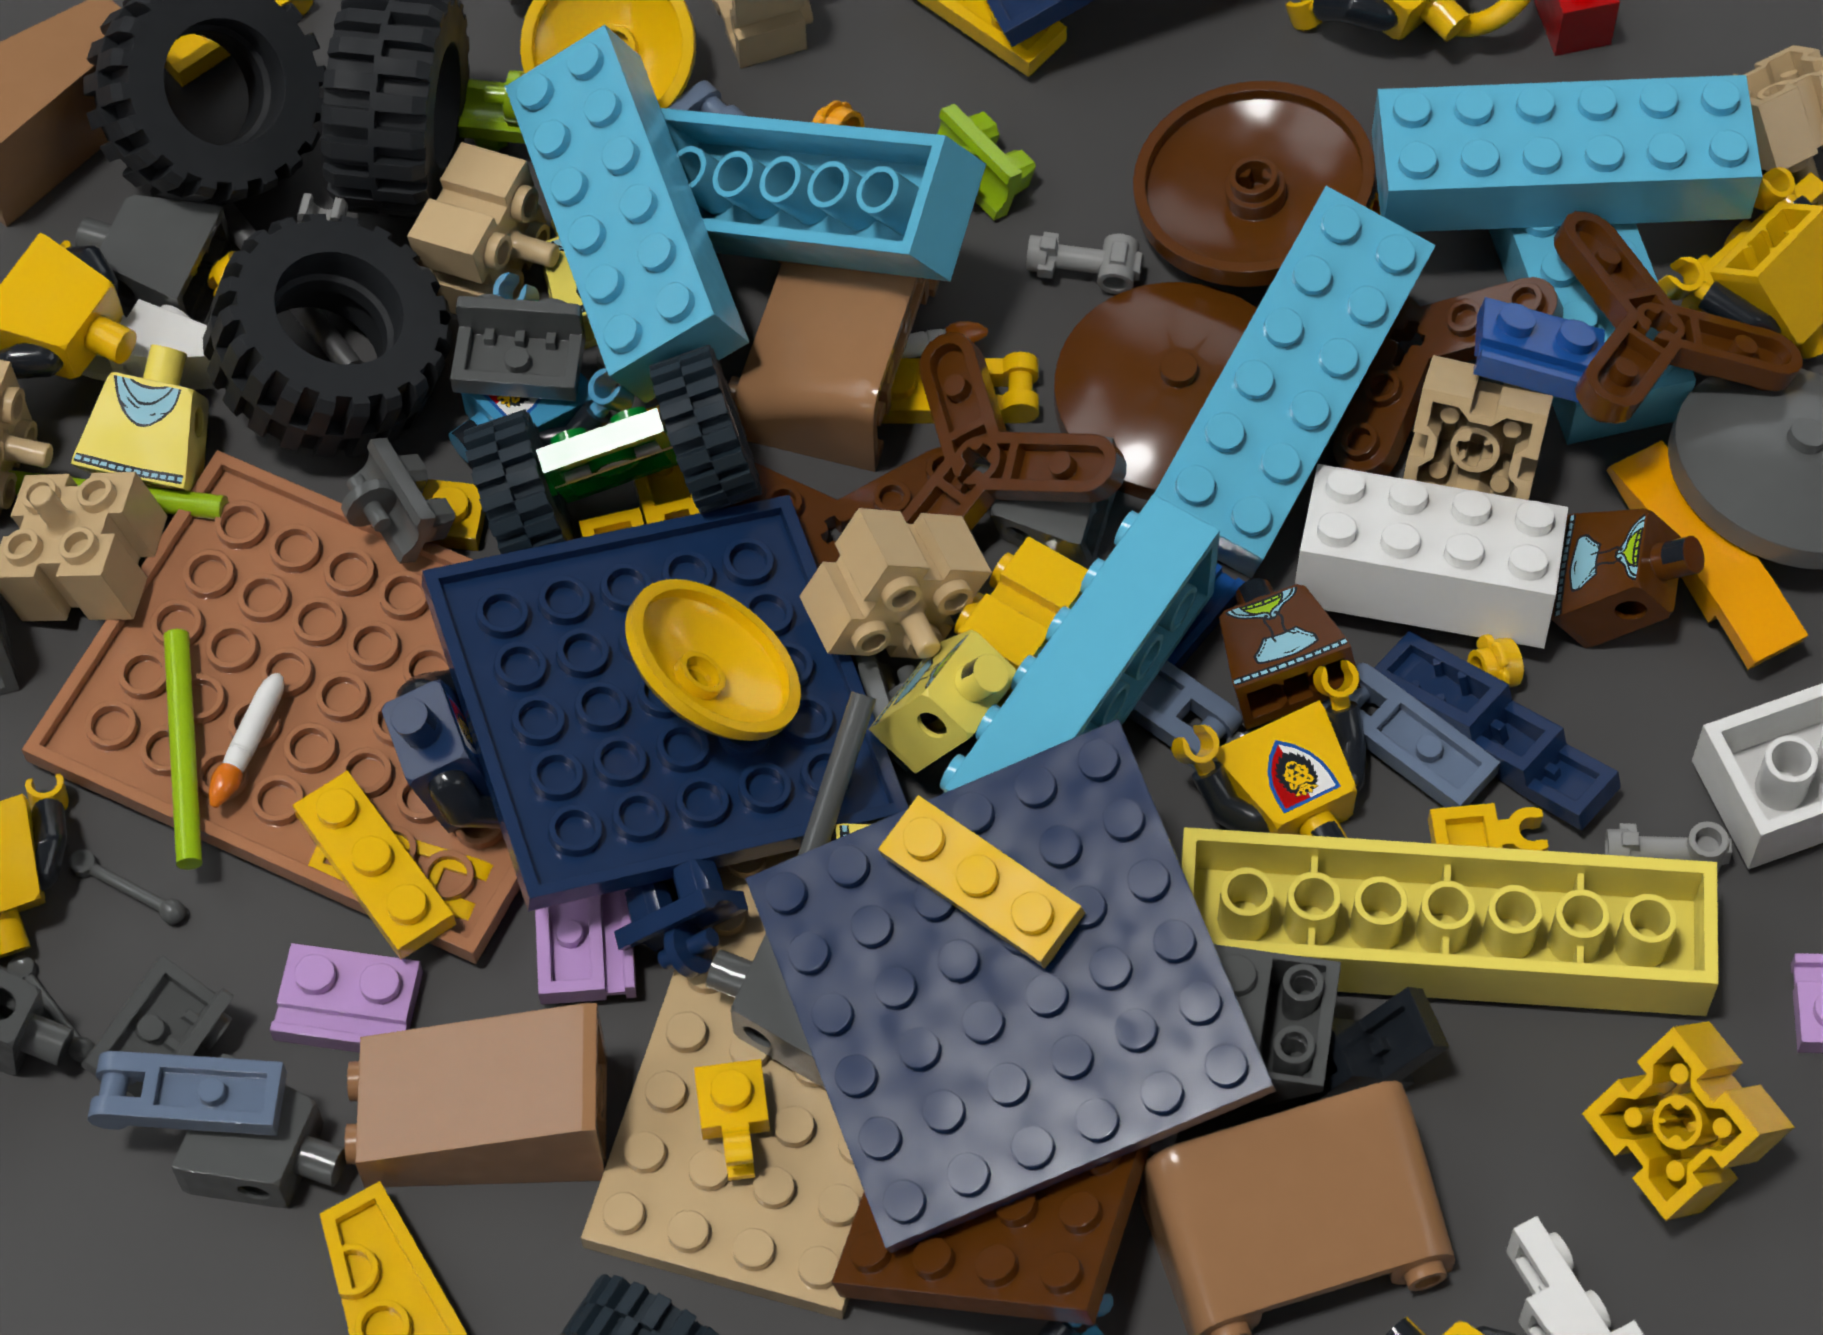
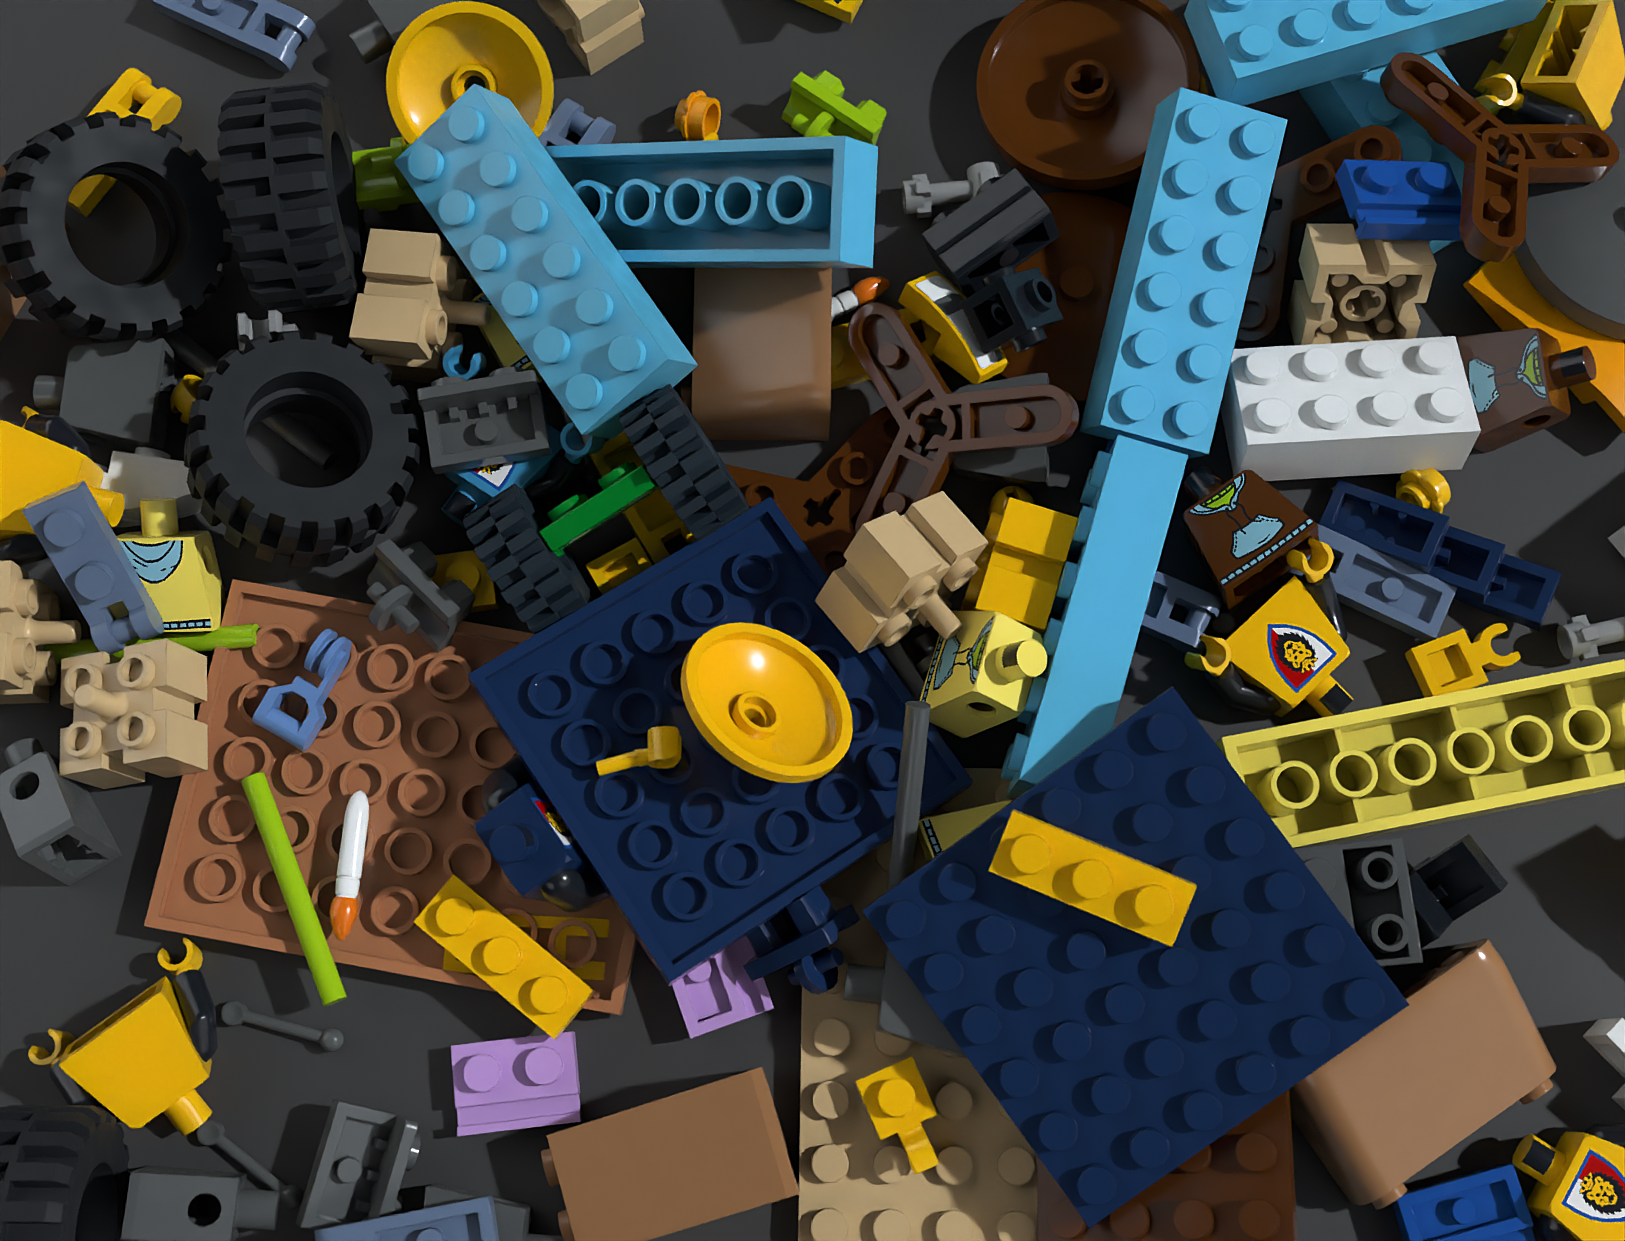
camera: 20 degrees left, 15 degrees up
none -> sand blue plate [22,480,164,654]
none -> medium blue piece [252,628,352,752]
none -> yellow hand [596,726,682,776]
none -> yellow slope [898,271,1008,385]
none -> black brick [921,168,1060,298]
none -> black brick [960,265,1064,355]

